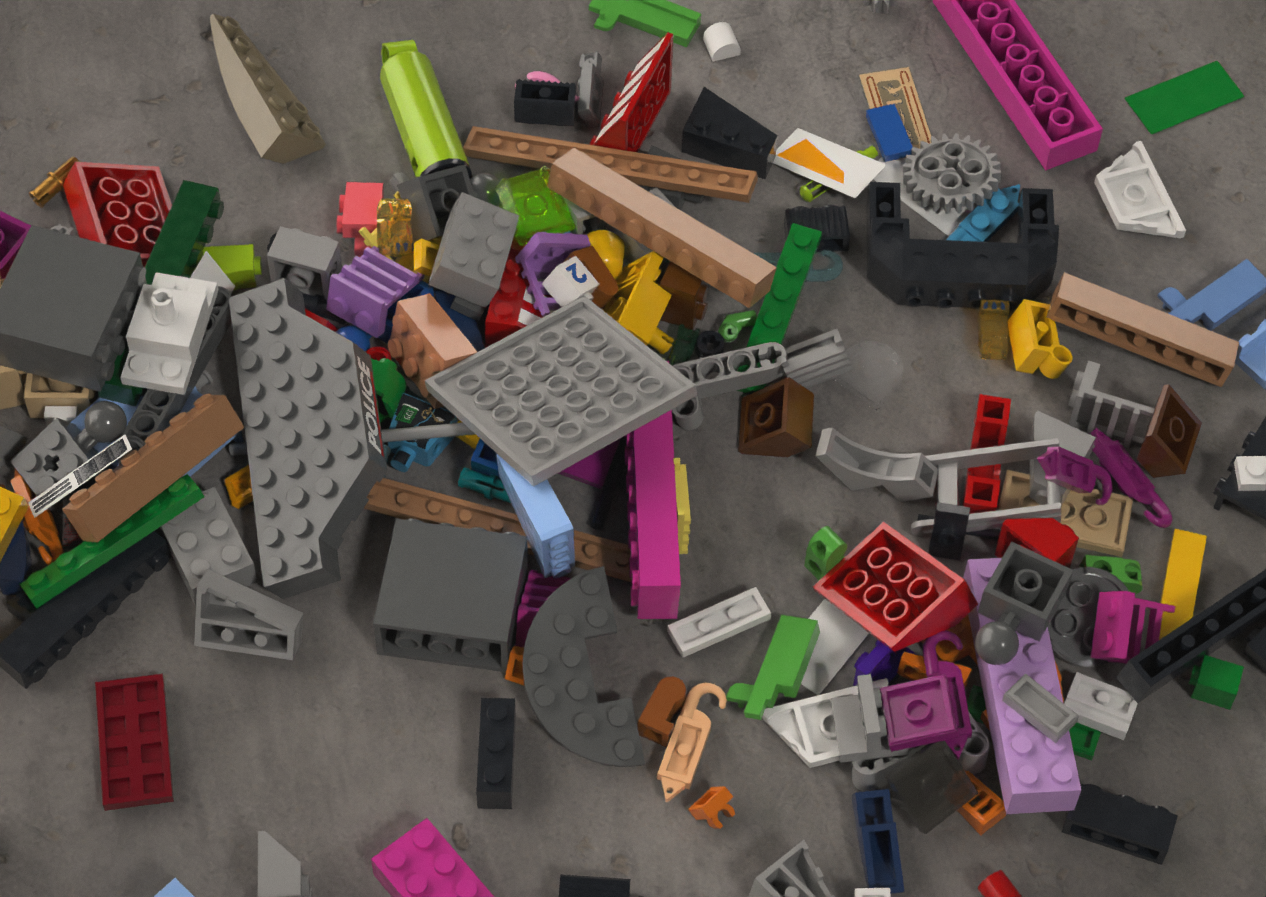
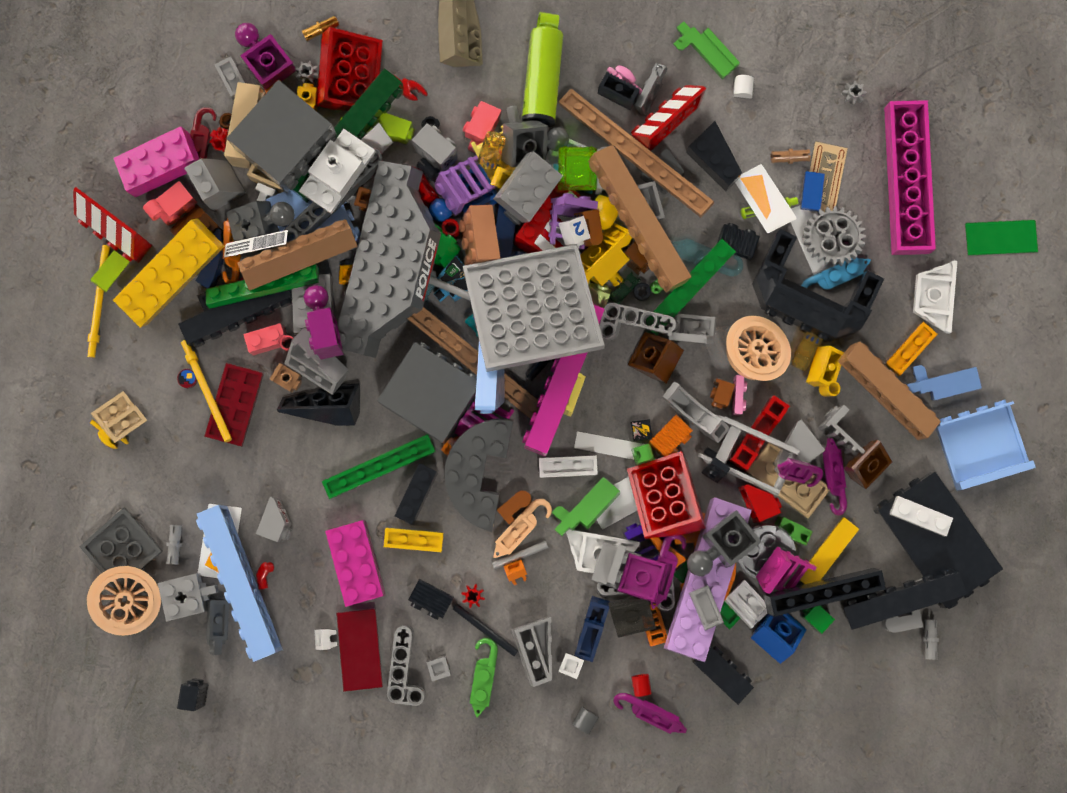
camera: 25 degrees right, 25 degrees up
none -> tile [177,369,197,389]
none -> yellow bar [181,340,232,442]
none -> coral hinge [243,323,294,356]
none -> medium nougat brick [270,363,302,393]
none -> black wedge [277,383,360,426]
none -> magenta brick [304,285,344,360]
none -> green plate [322,434,436,499]
none -> dark orange brick [354,187,372,212]
none -> yellow plate [383,528,444,552]
none -> red hand [394,75,428,101]
none -> red gear [461,584,485,608]
none -> light grey bar [492,541,548,570]
none -> white sticker [574,431,645,460]
none -> tile [630,419,652,441]
none -> orange brick [648,414,693,457]
none -> dark orange brick [710,378,735,410]
none -> light nougat piece [726,316,791,381]
none -> bright pink plate [732,375,747,416]
none -> blue slope [751,614,807,664]
none -> medium nougat pin [771,149,811,164]
none -> light orange tile [885,321,938,376]

